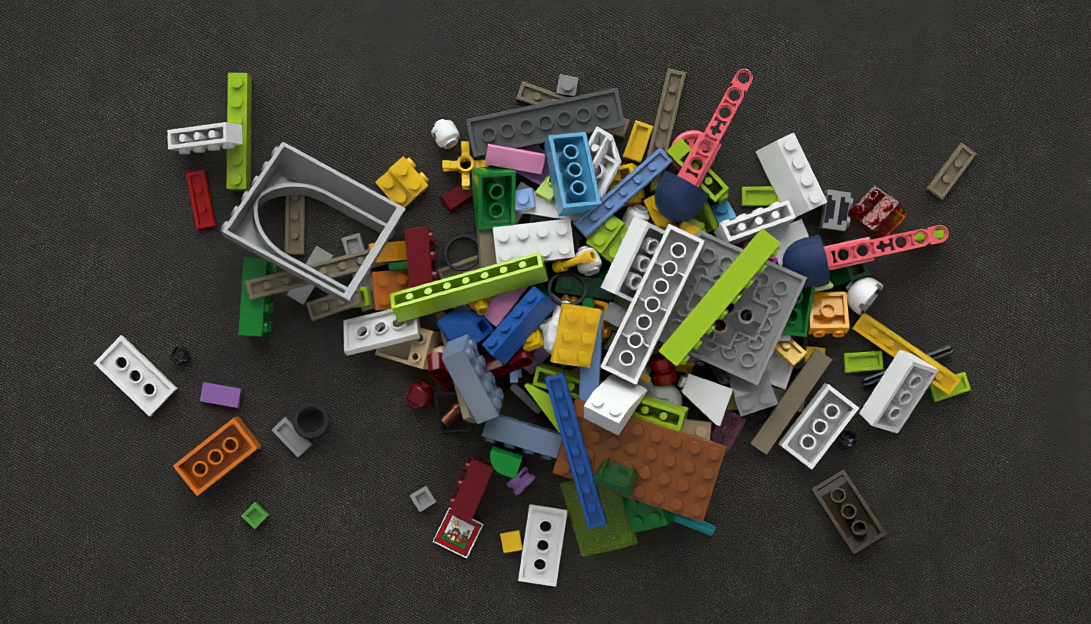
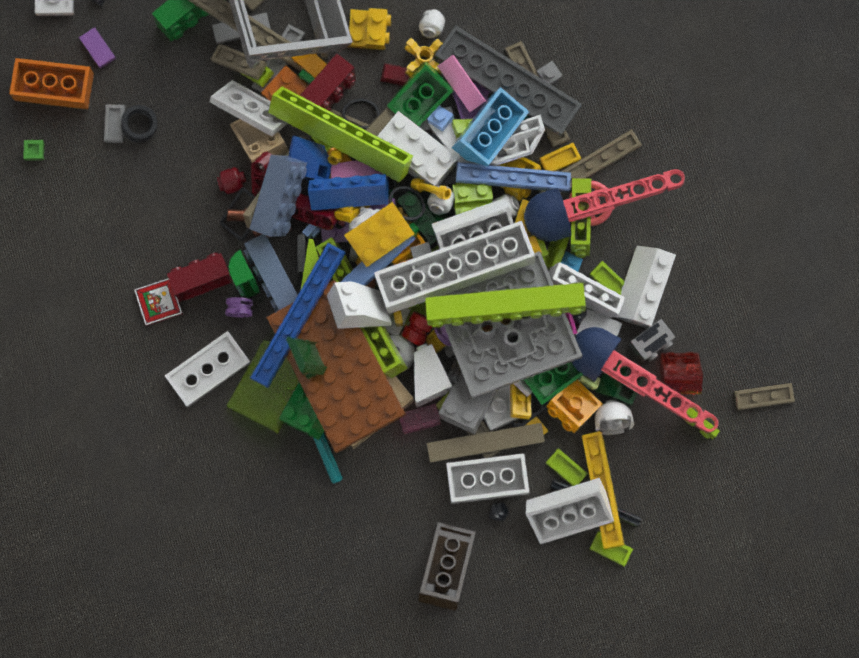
camera: 45 degrees right, 10 degrees down
light grey plate [410,485,436,512] -> none
yellow tile [500,530,523,553] -> none

